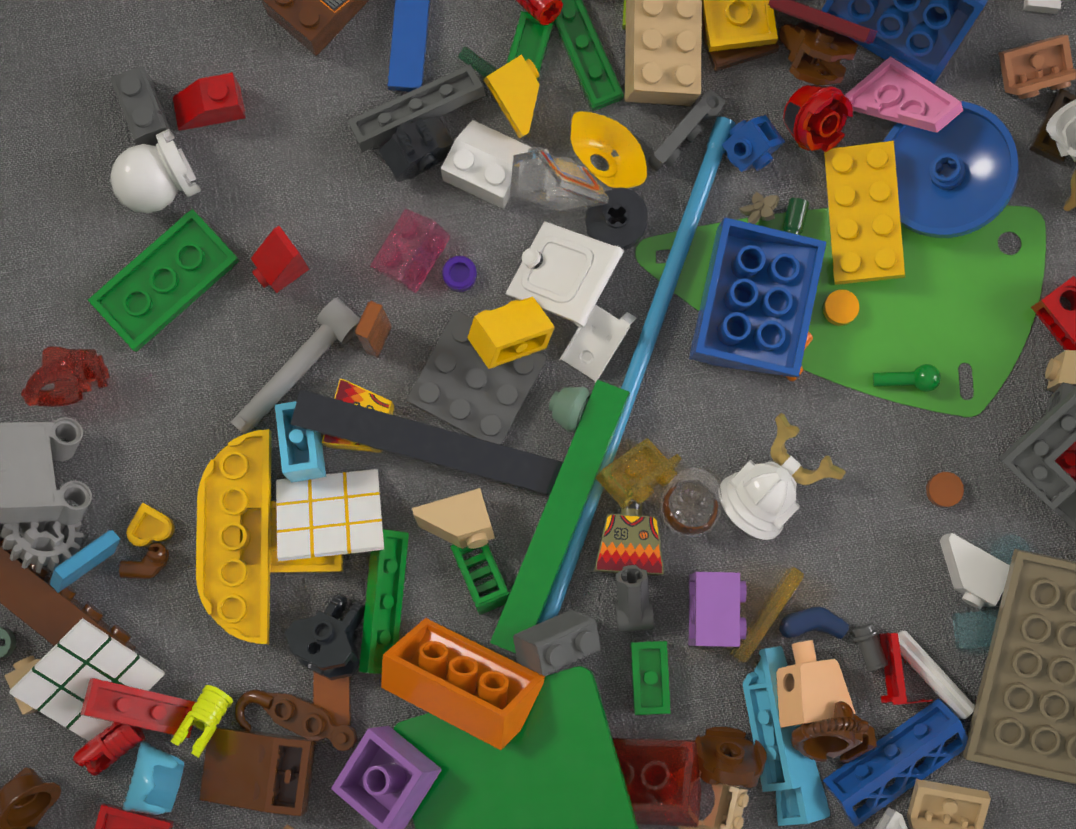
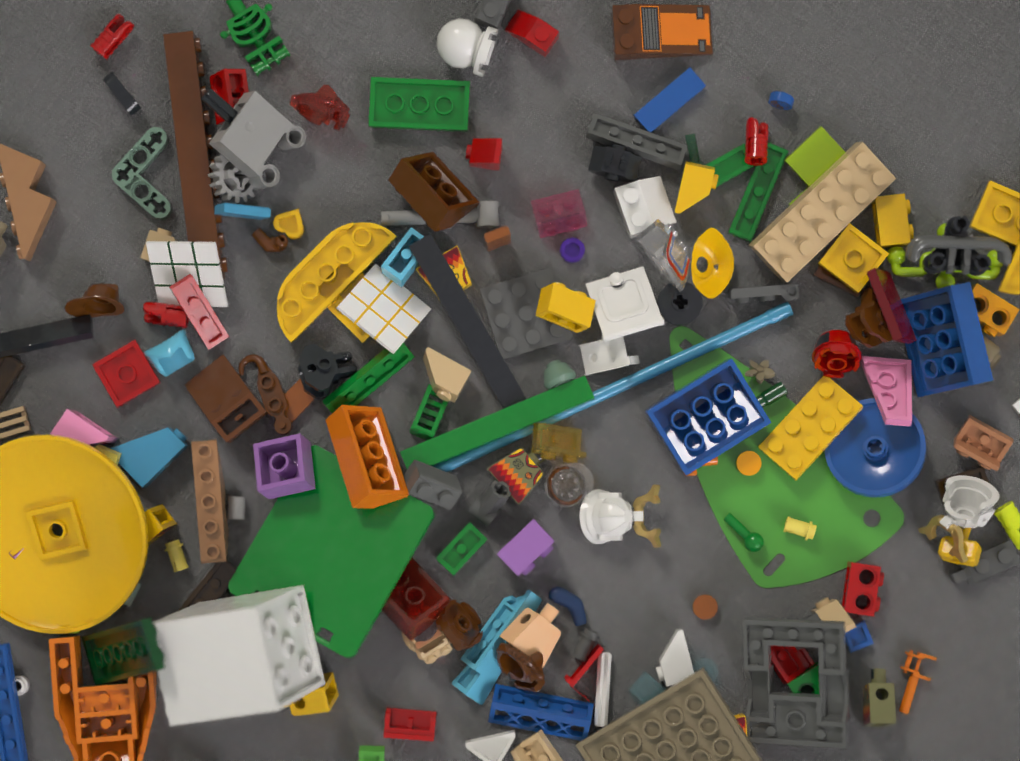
camera: 50 degrees right, 5 degrees up
neon yellow hinge [170,685,233,758] -> none
blue brick [722,115,785,172] -> none
clear yellow tile [729,567,804,663] -> none
none -> reddish brown slope [388,152,480,232]
none -> light yellow pin [783,516,817,541]

